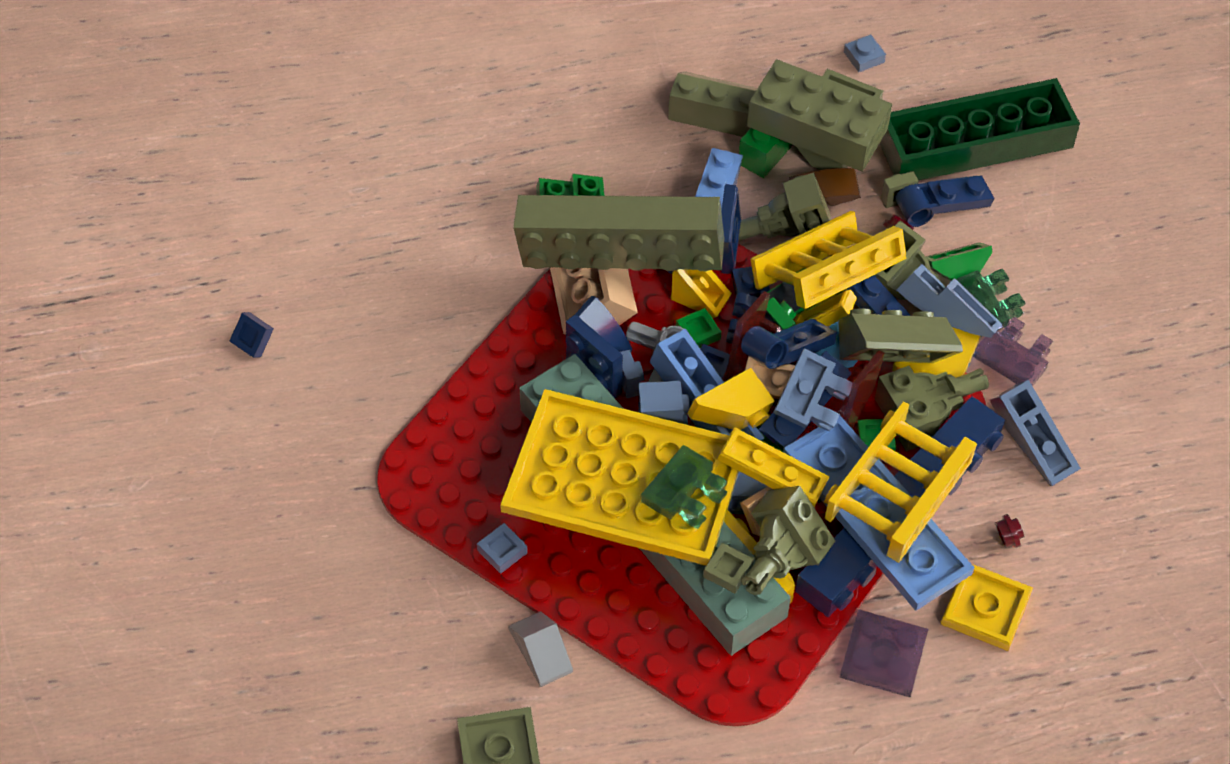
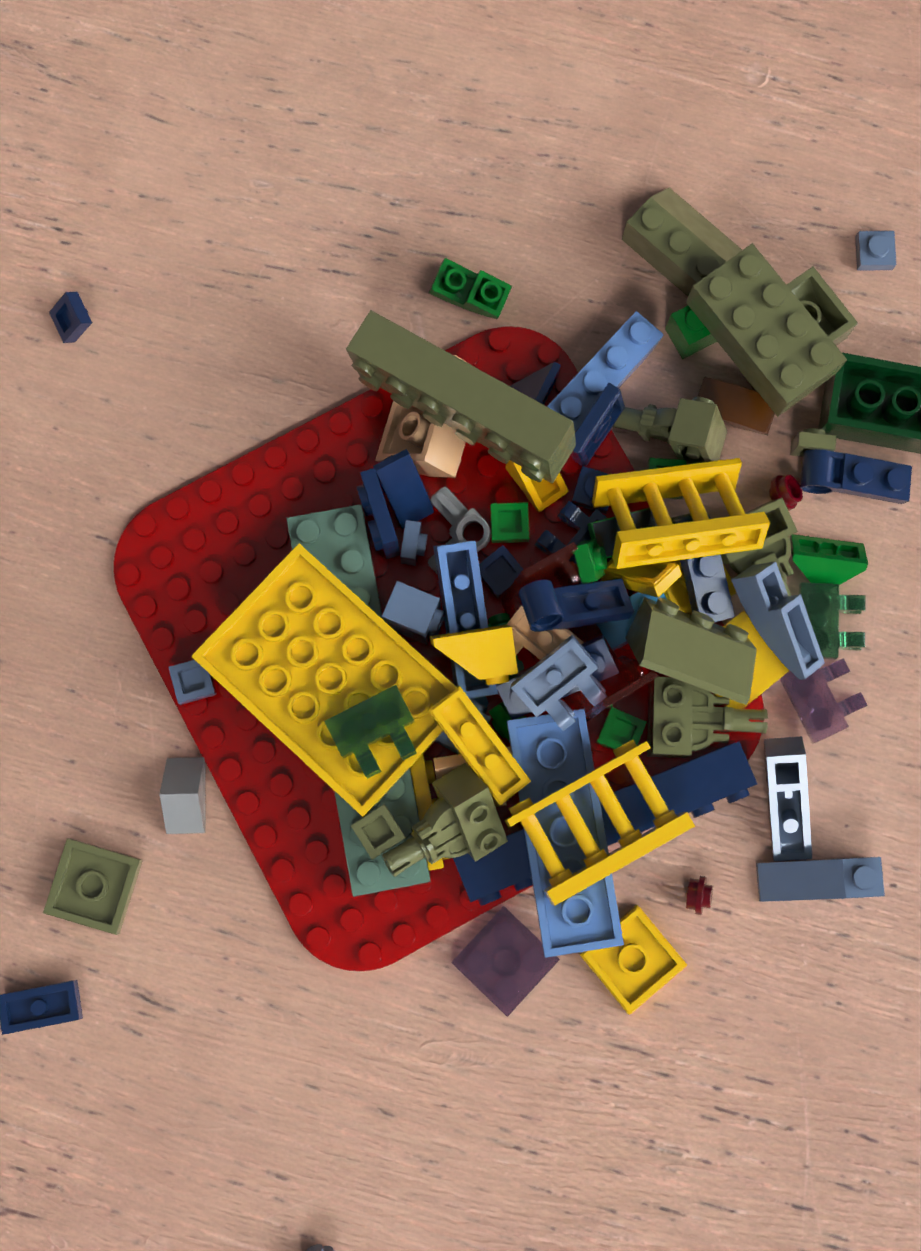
camera: 25 degrees right, 25 degrees up
none -> sand blue slope [756,857,885,902]

